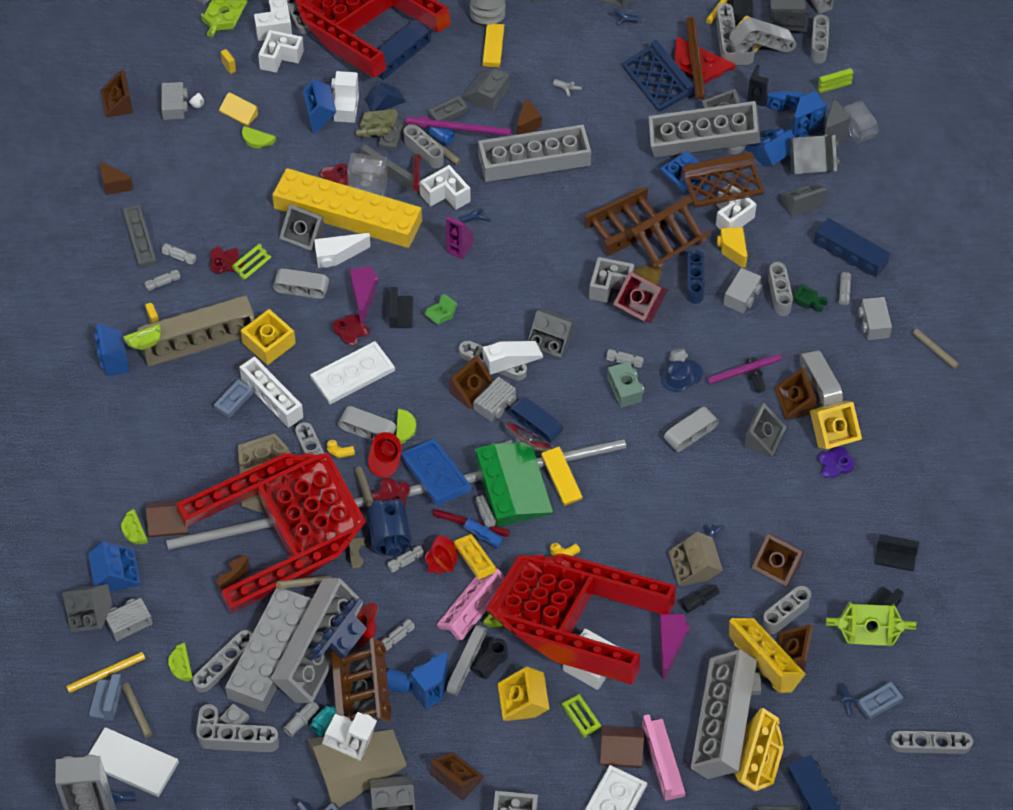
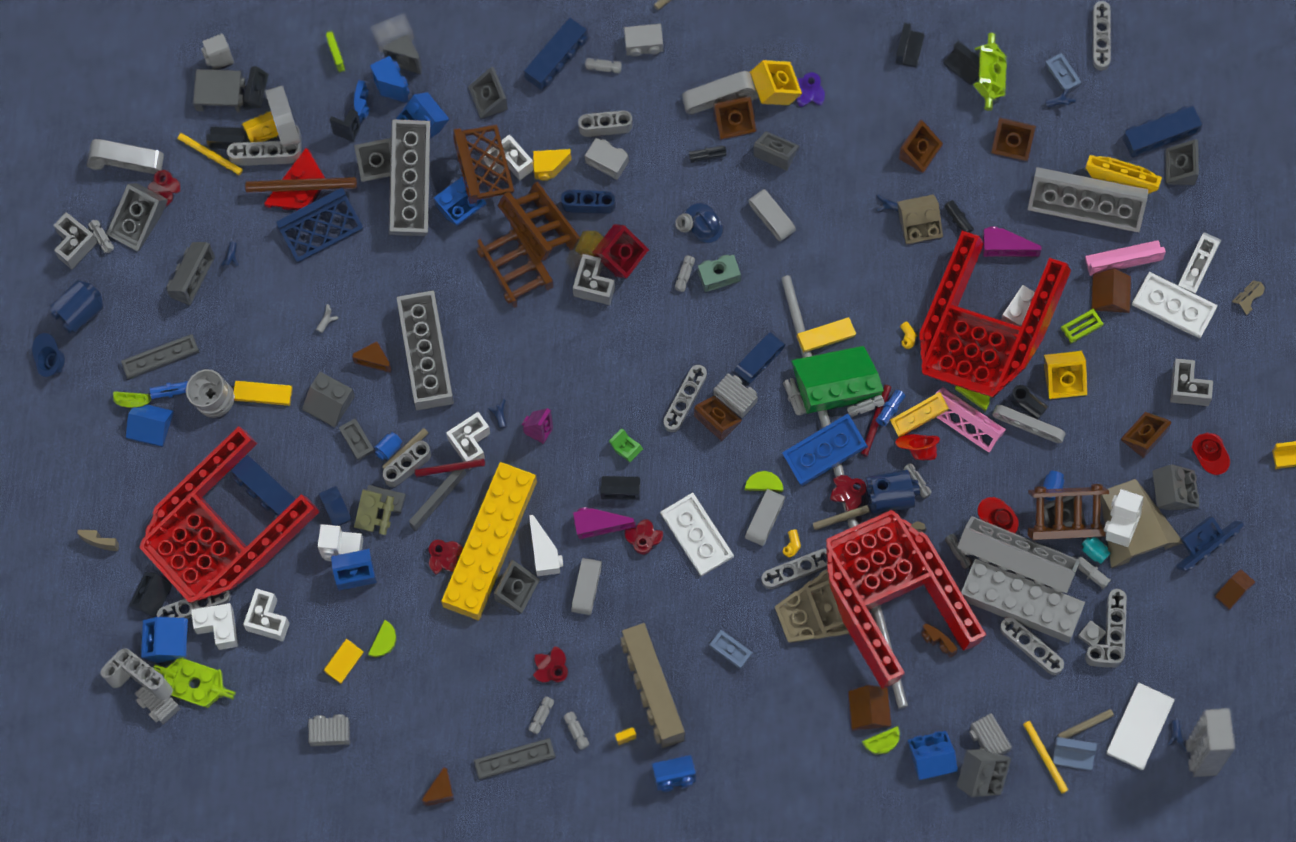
camera: 85 degrees left, 15 degrees up
reddish brown slope [101,69,133,117] -> none
lime tile [123,324,161,350] -> none
lime tile [168,642,193,681] -> none
white hinge [189,93,204,108] -> none
yellow tile [220,49,236,74] -> none
lime tile [232,243,271,280] -> none
white brick [240,357,303,428] -> none
yellow brick [241,309,296,366] -> none
dark tan bar [276,575,332,589] -> none
dark blue bracket [308,597,367,661] -> none
clear brick [347,153,388,197] -> none
red piece [368,432,402,478] -> none
light grey axle [381,619,415,651] -> none
magenta bar [406,116,511,136] -> none
blue slope [411,652,448,710] -> none
white slope [483,341,543,375] -> none
shield [504,421,555,451] -> none
dark grey slope [528,308,577,358] -> none
magenta bar [708,353,782,384] -> none
yellow slope [729,618,806,693] -> none
light grey beam [762,586,811,634] -> none
panel [790,135,840,174] -> none
dark green plate [793,284,828,312] -> none
light grey beam [811,14,829,64] -> none

